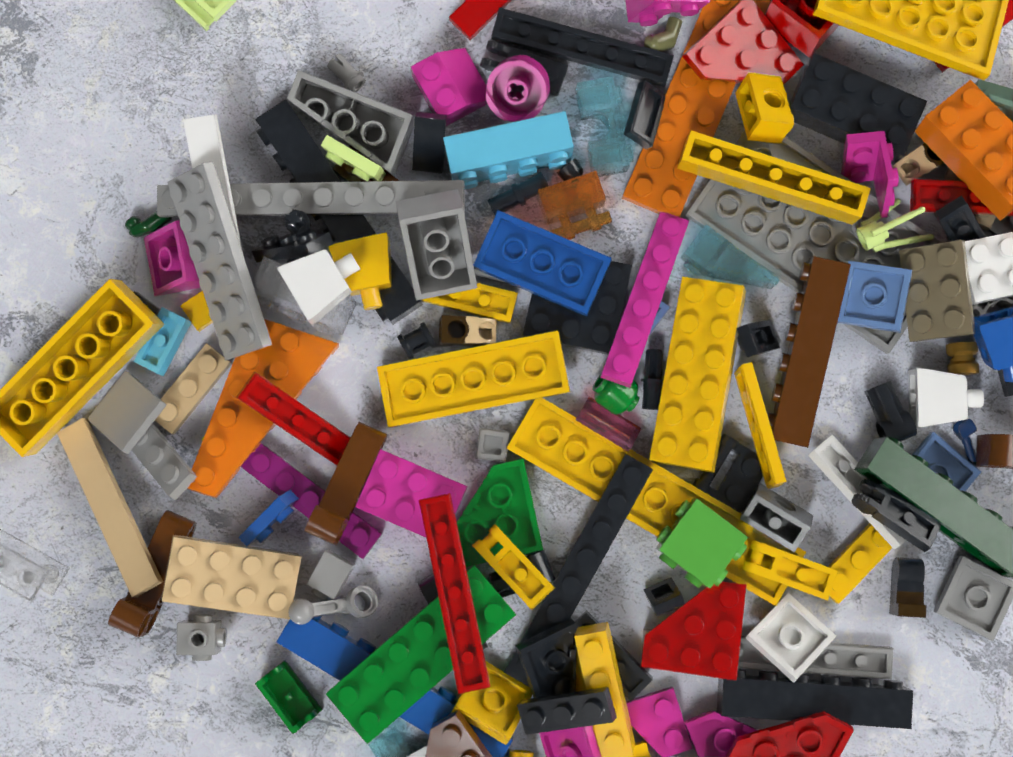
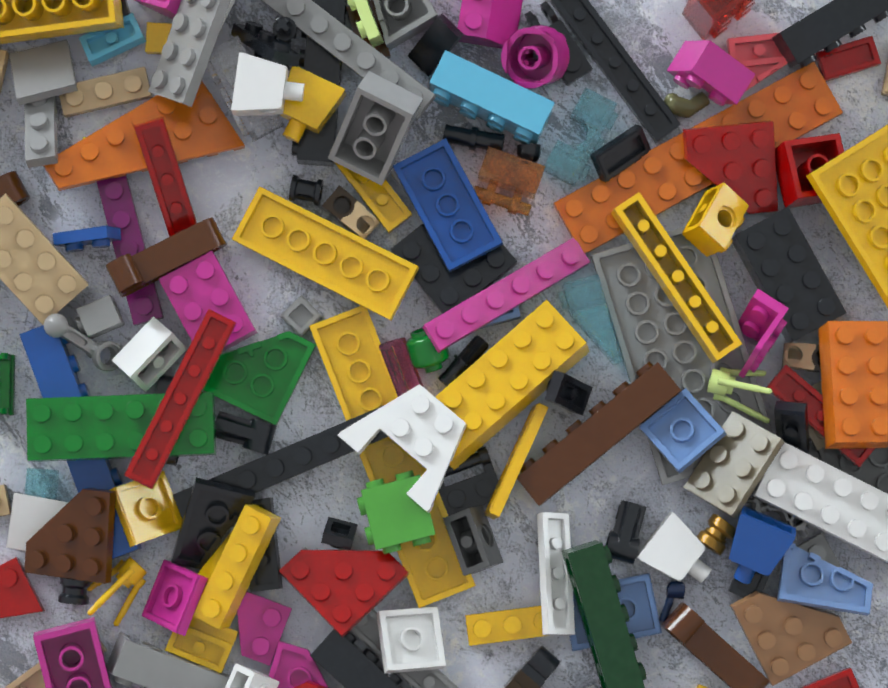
camera: 35 degrees right, 0 degrees up
yellow plate [472,524,555,610] -> none
black plate [517,687,617,735] -> none
yellow plate [743,540,838,601] -> none
black hinge [851,479,941,552] -> none
none -> white brick [112,316,188,392]
none -> white wing [338,384,467,514]

